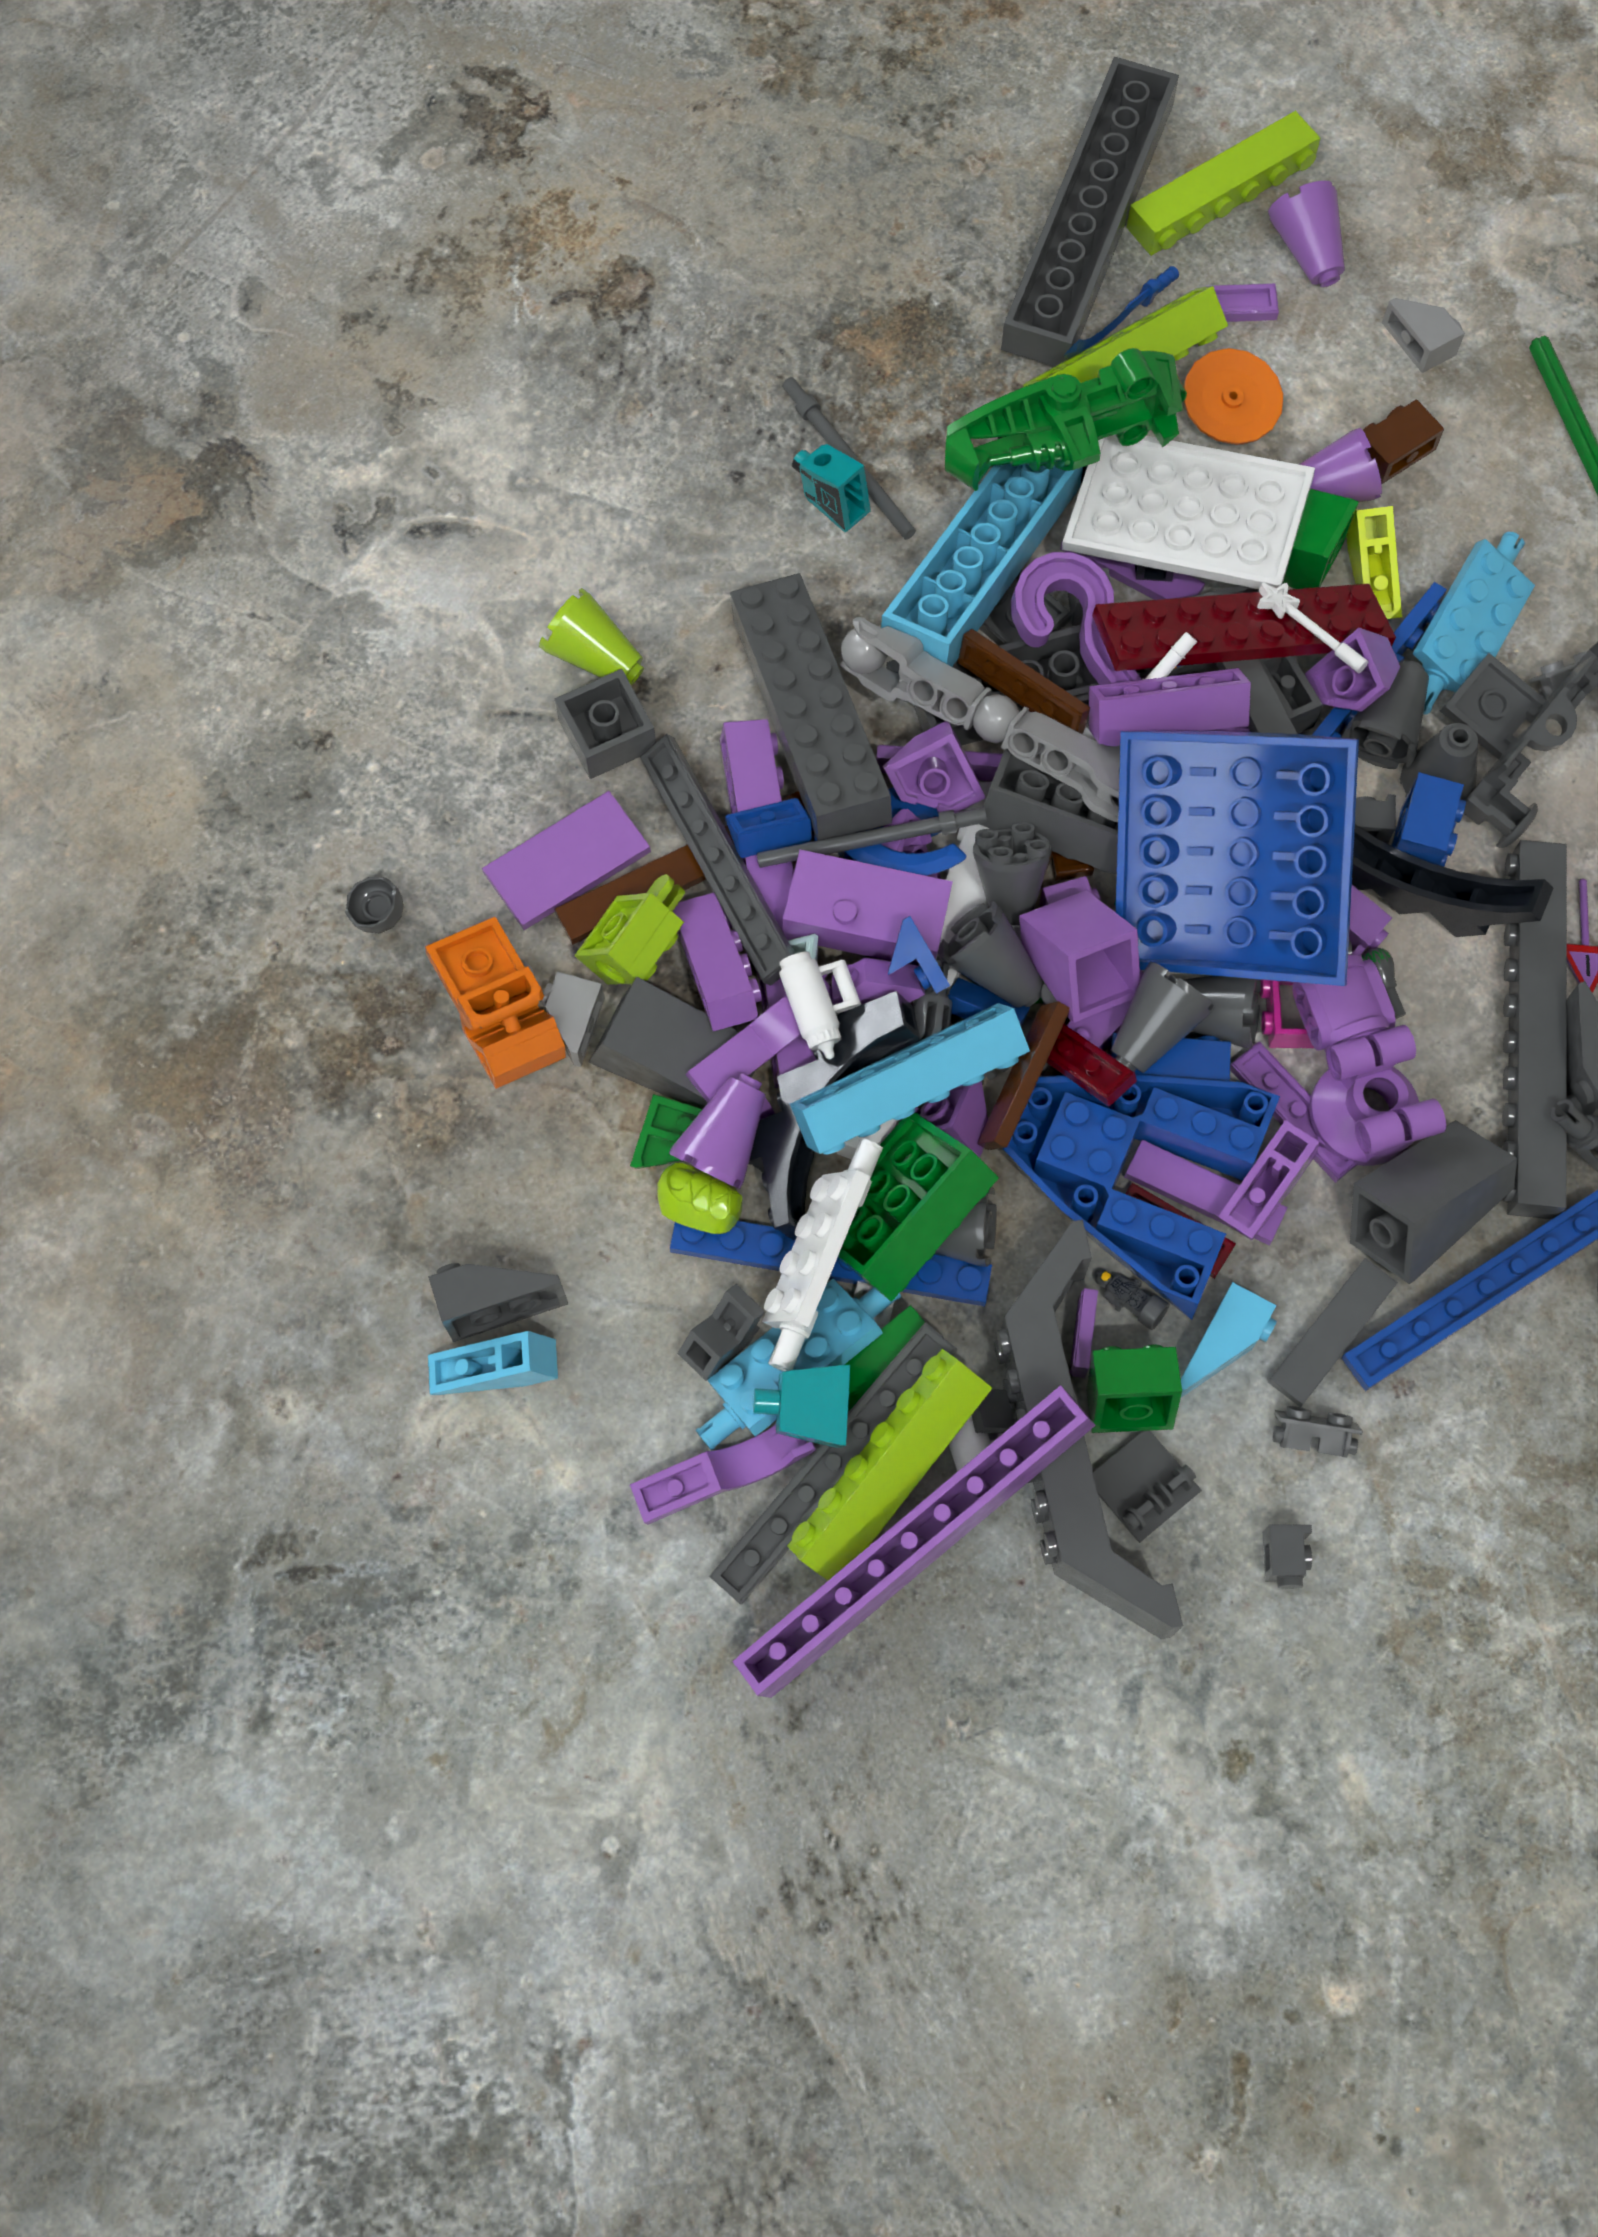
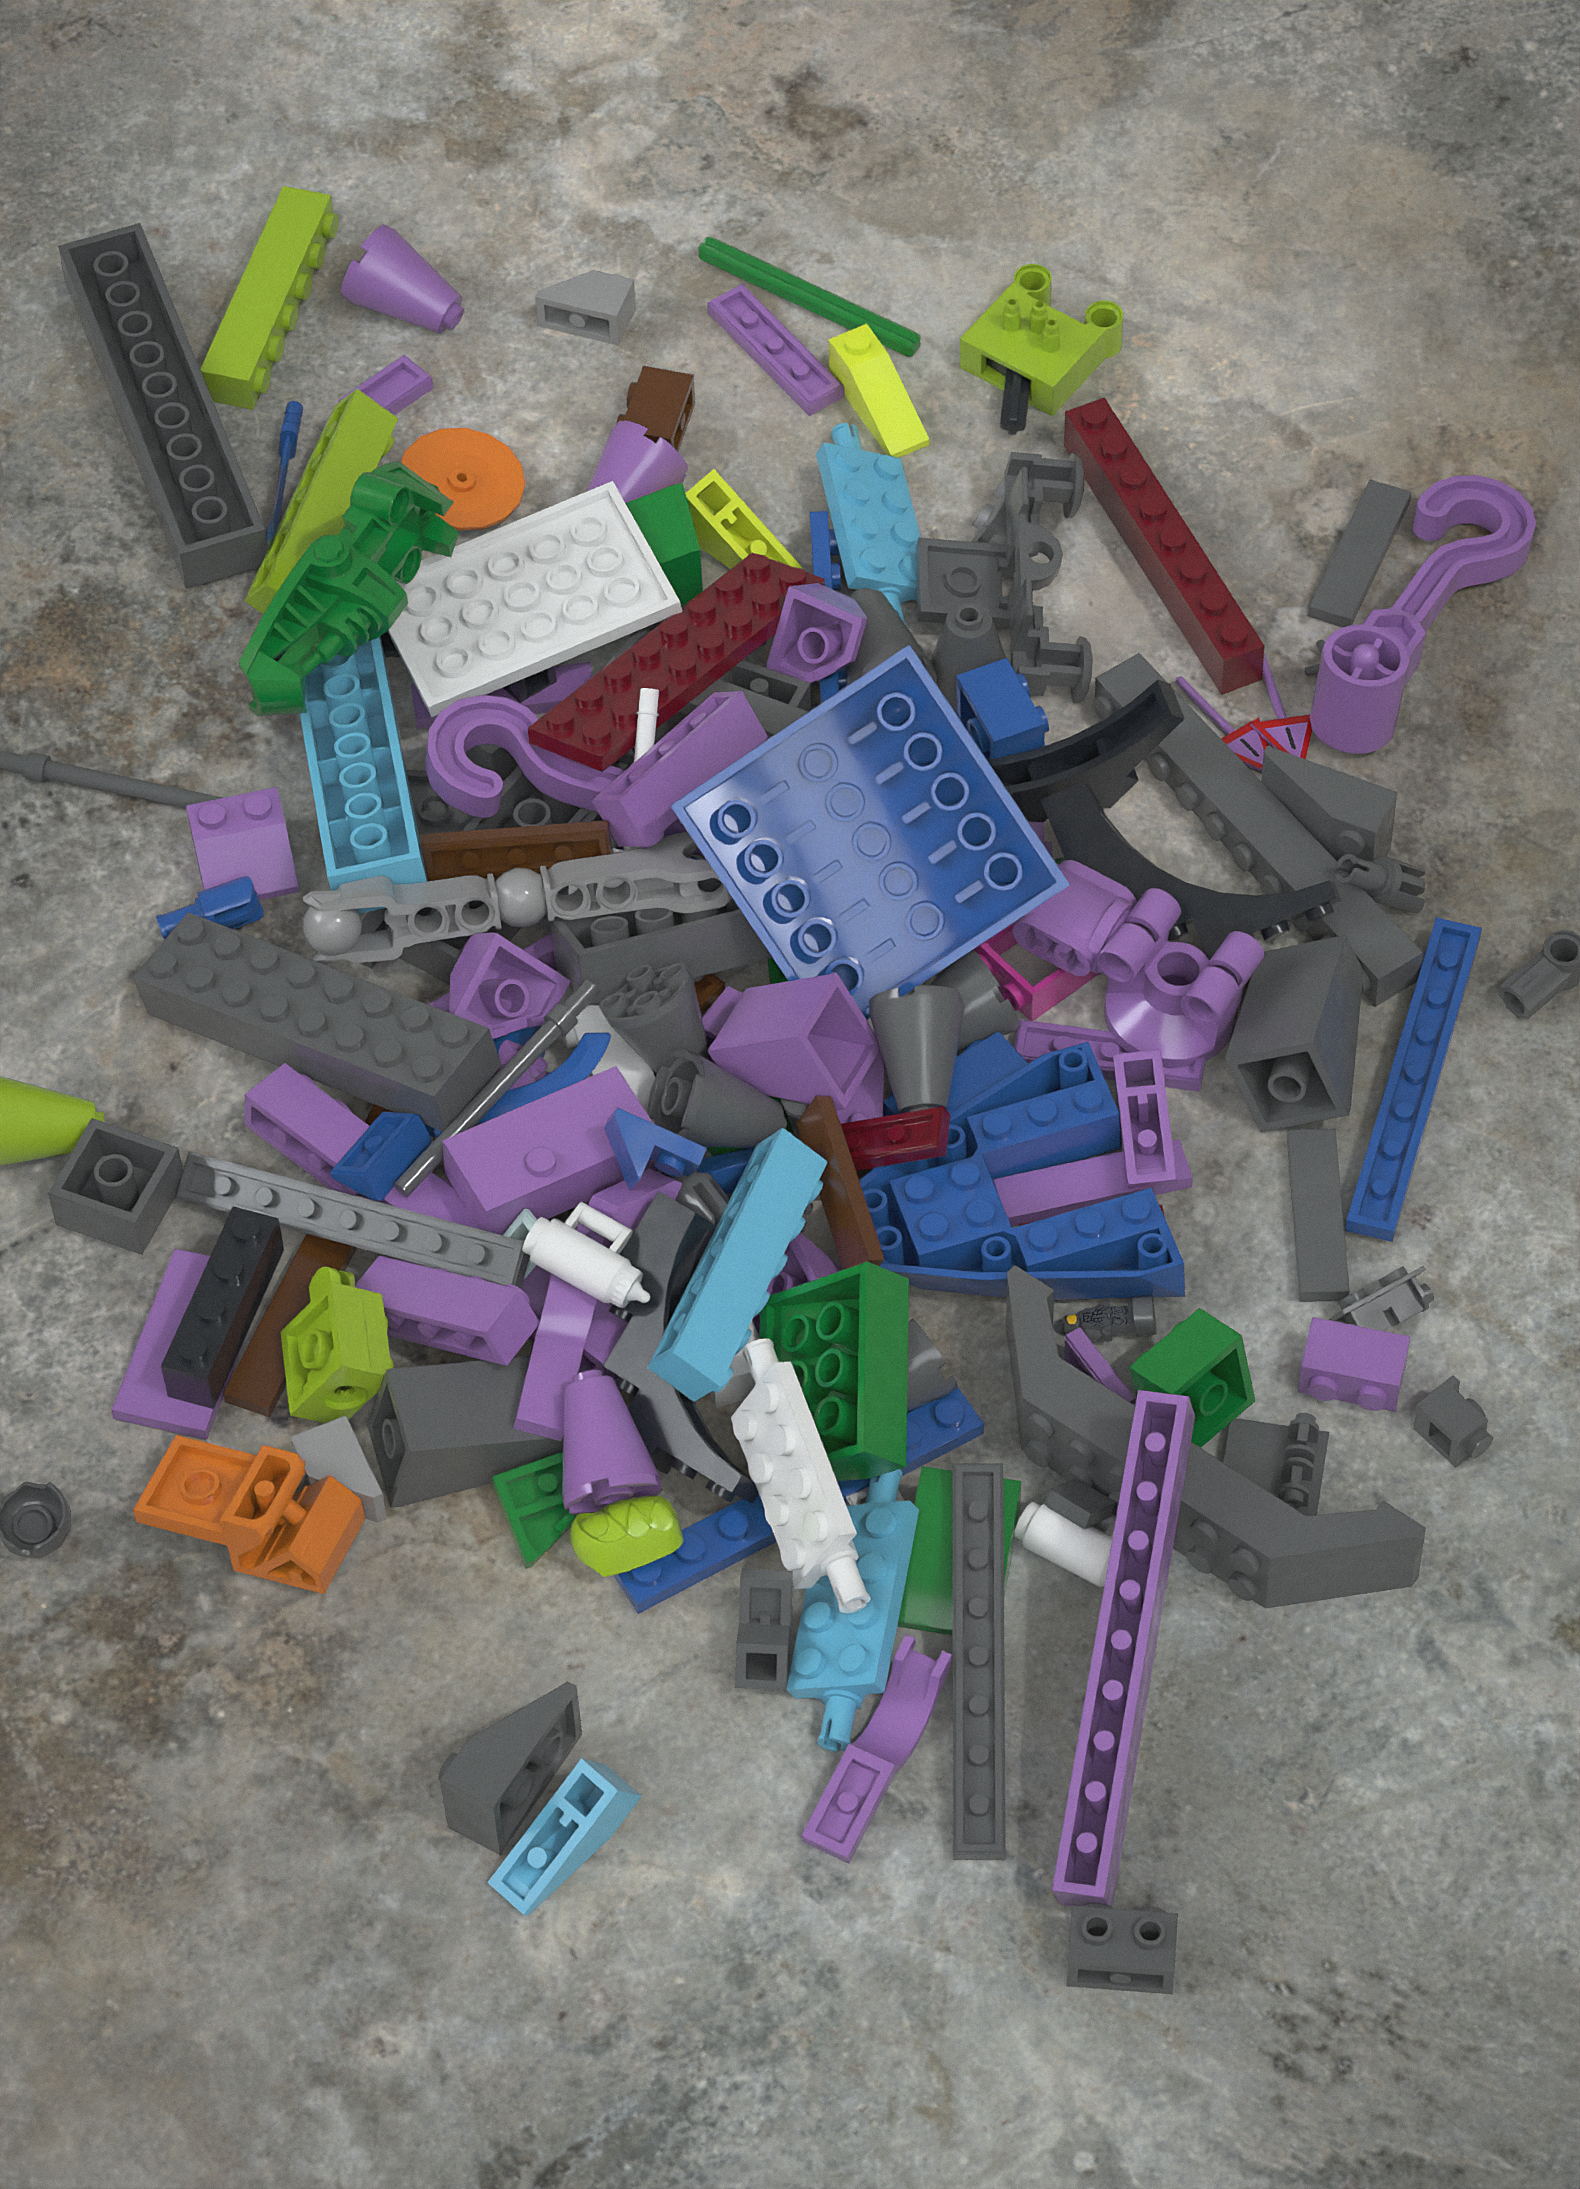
camera: 40 degrees left, 15 degrees down
teal torso [753,1365,850,1448] -> none
lime brick [787,1349,992,1581] -> none
teal torso [792,444,871,533] -> none
medium azure slope [1181,1282,1277,1398] -> none
white piece [1257,583,1368,673] -> none
none -> blue arm [156,876,264,940]
none -> black brick [161,1206,284,1409]
none -> medium lavender slope [186,787,299,900]
none -> medium lavender tile [707,284,844,416]
none -> neon yellow slope [828,324,930,458]
none -> black arch [1041,781,1341,960]
none -> dark grey brick [1067,1903,1178,1994]
none -> medium lavender brick [1298,1317,1410,1412]

